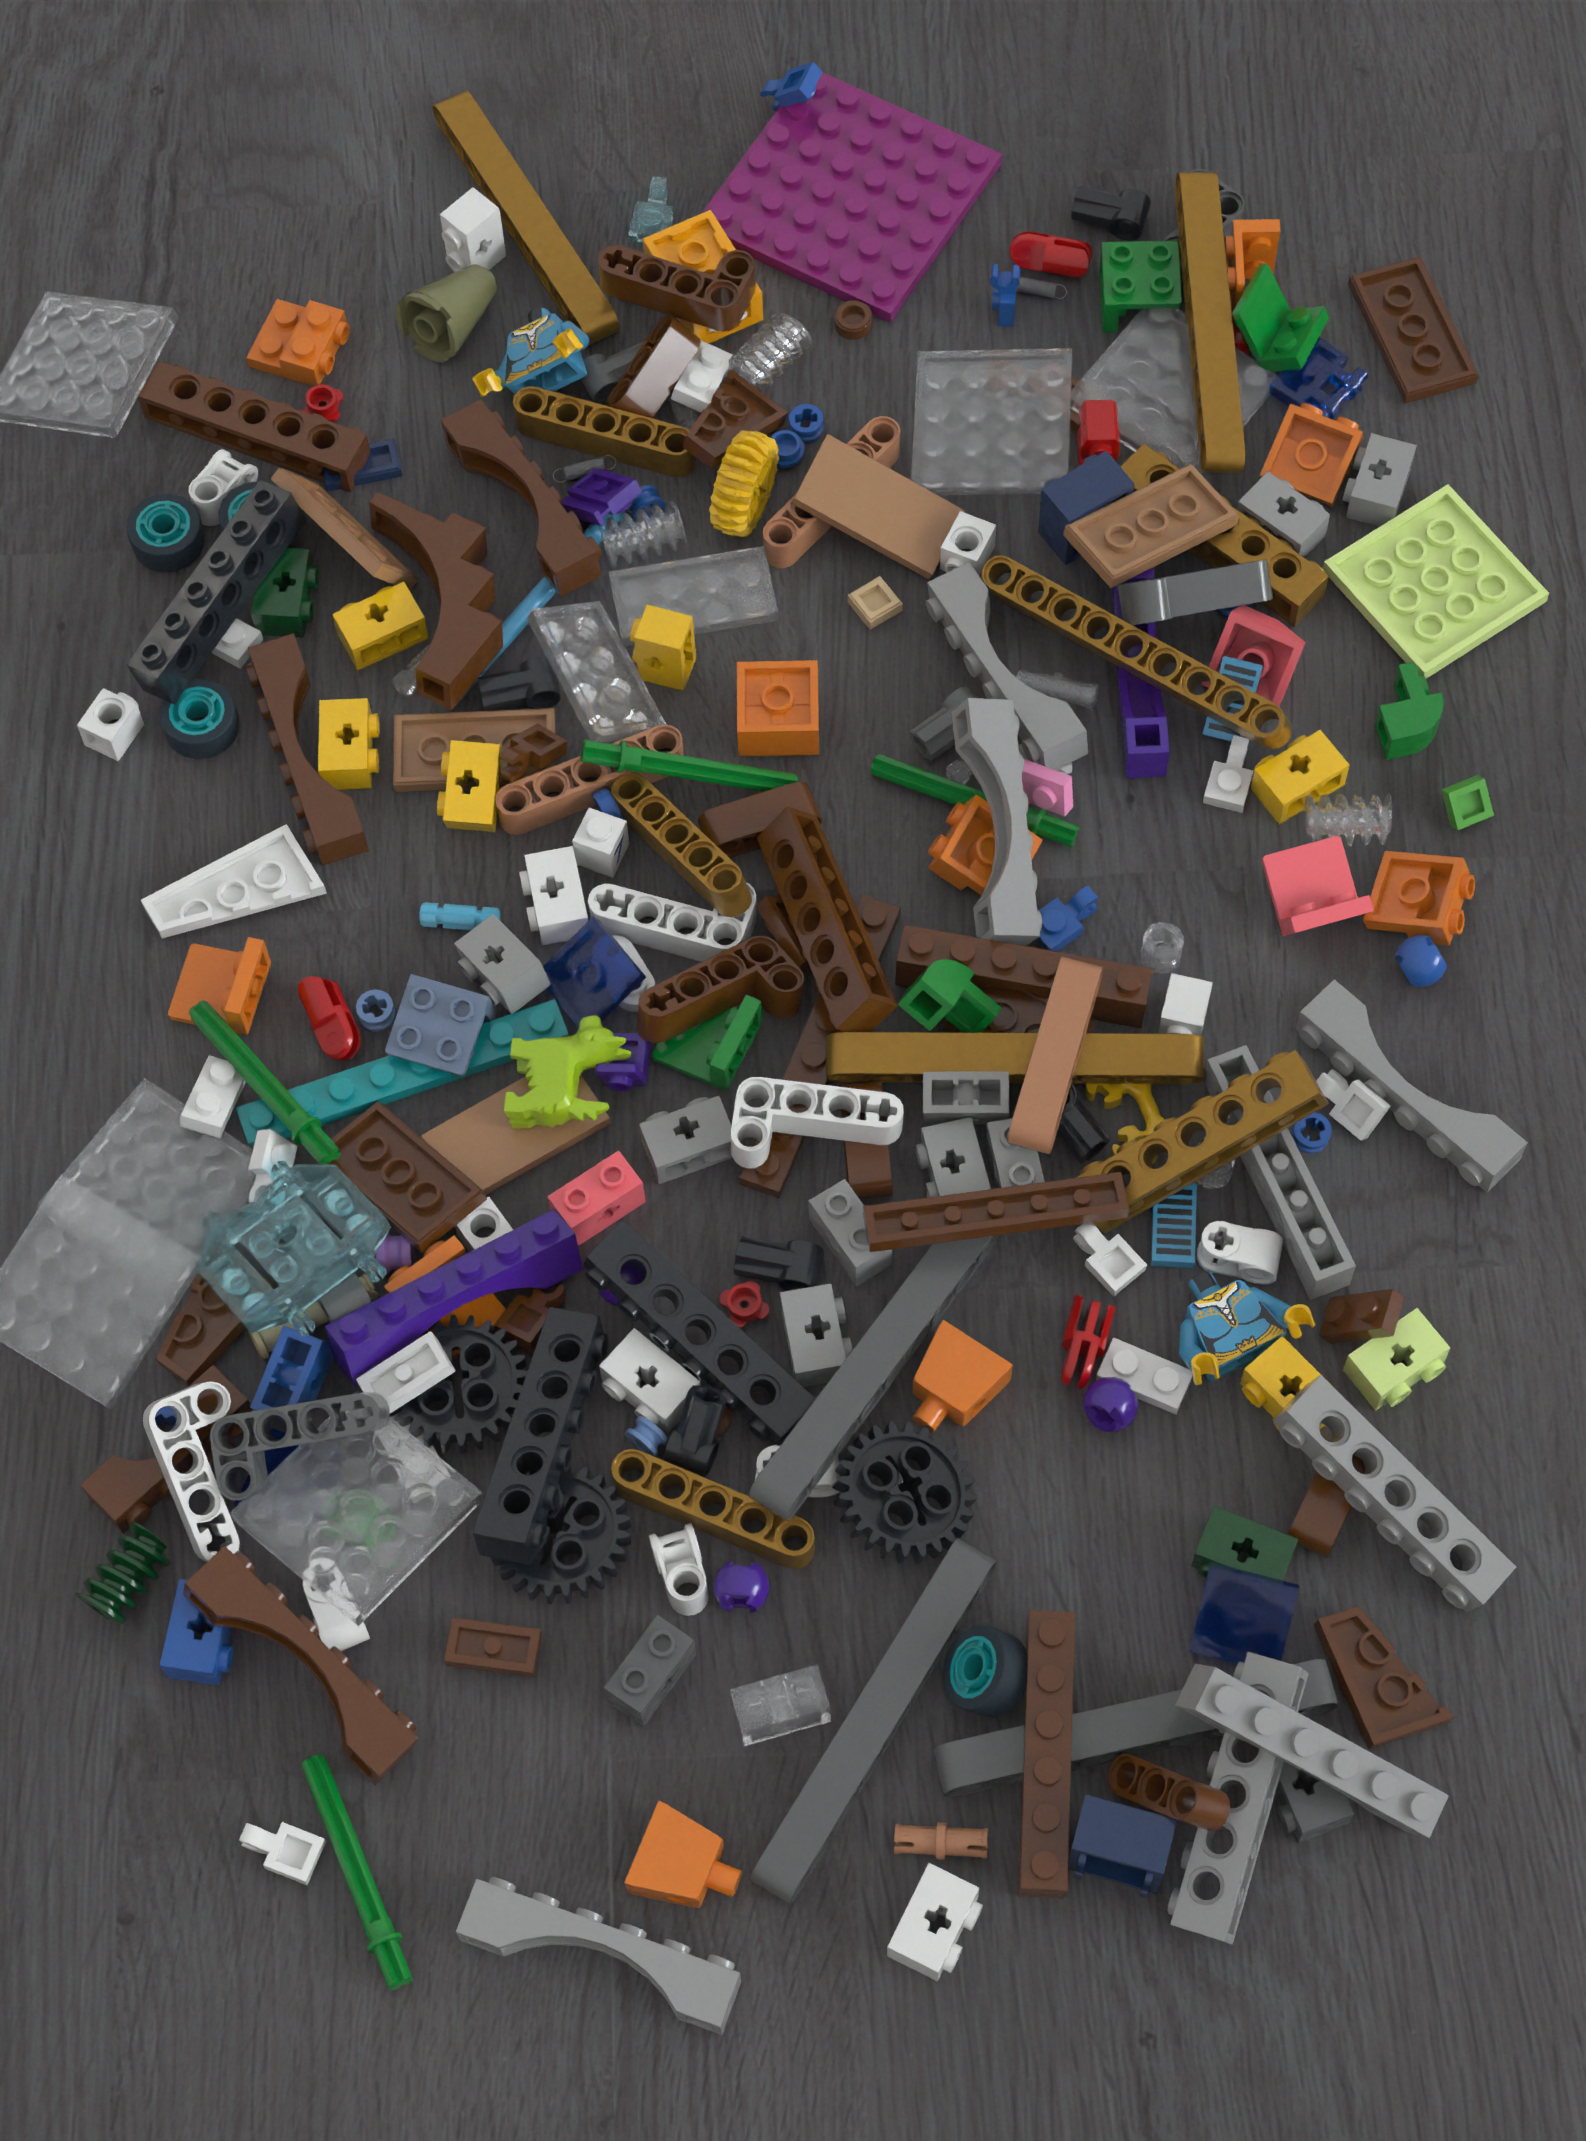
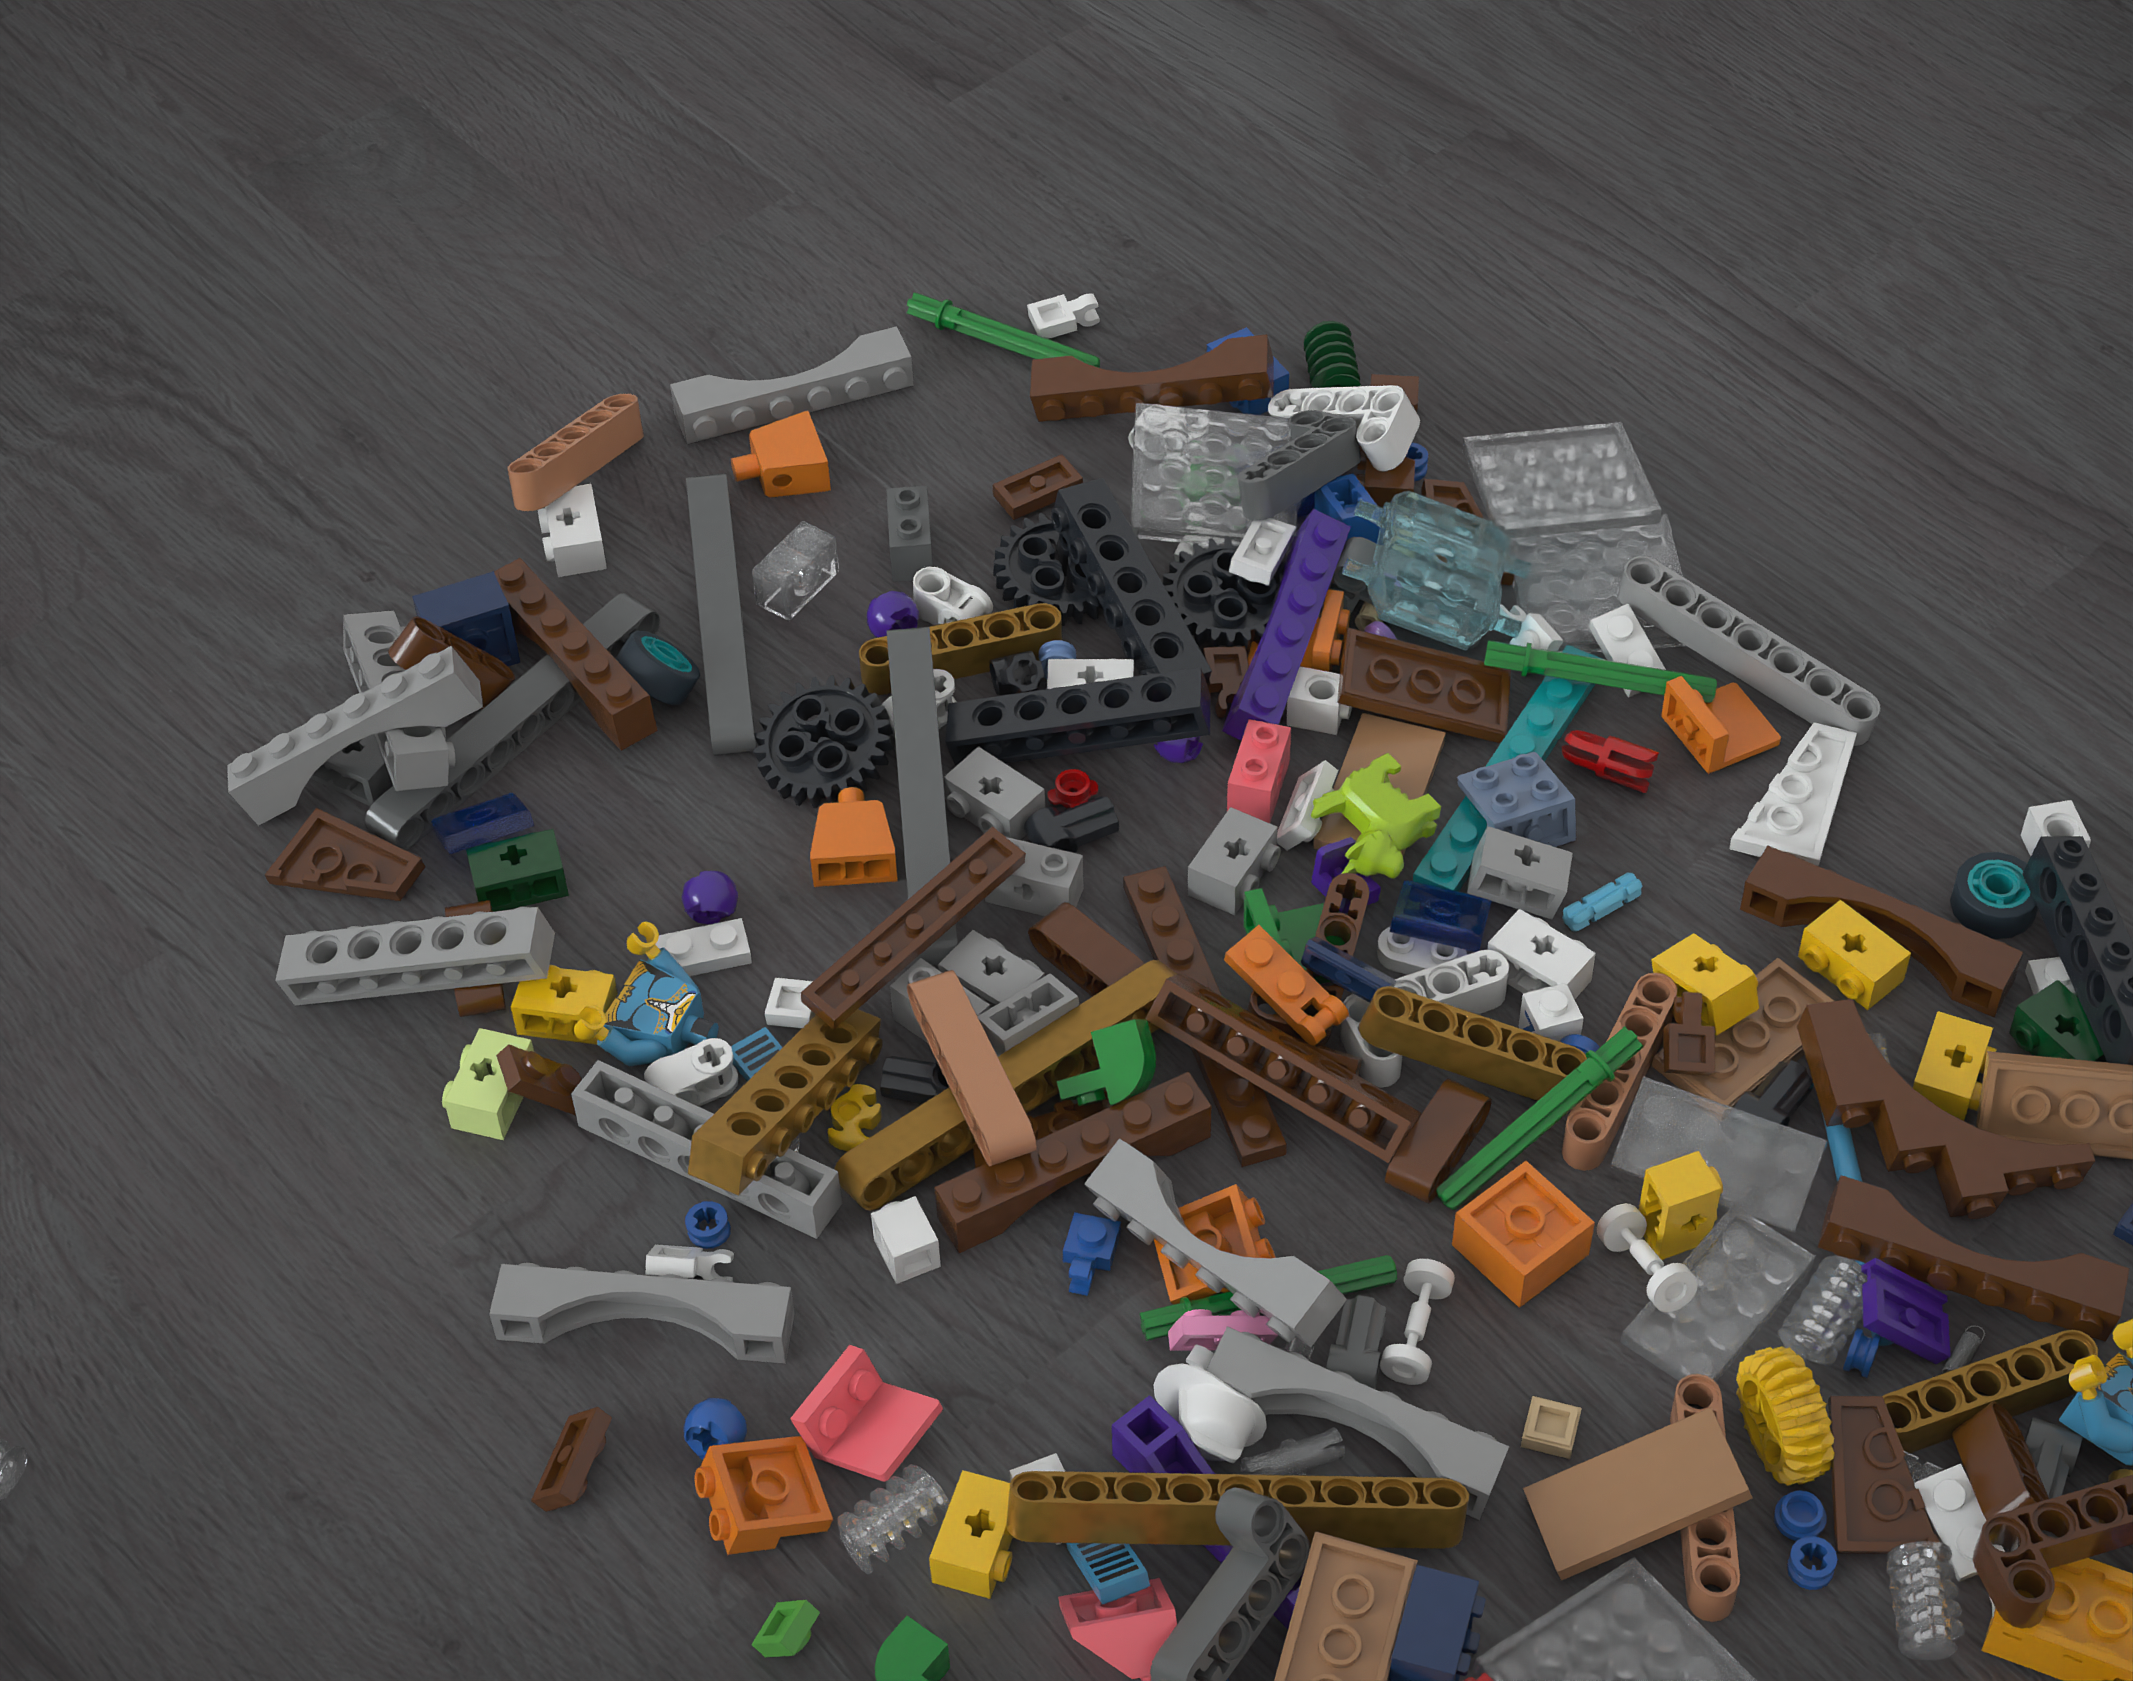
camera: 140 degrees right, 15 degrees down
medium blue bush [356,989,396,1032] -> none
white beam [731,1077,904,1168] -> none
nougat pin [894,1822,989,1860] -> none
white brick [940,511,996,576] -> none
red arm [1060,1294,1116,1389] -> none
clear wheel [1140,922,1184,974] -> none
none -> nougat beam [508,394,644,511]
none -> reddish brown plate [531,1407,612,1512]
none -> white piece [1153,1363,1267,1463]
none -> orange plate [1224,925,1349,1046]
none -> white plate [1277,760,1338,851]
none -> dark blue slope [1301,937,1396,1003]
none -> white wheel [1380,1259,1455,1385]
none -> white wheel [1597,1203,1698,1312]
none -> light grey beam [1618,556,1880,746]

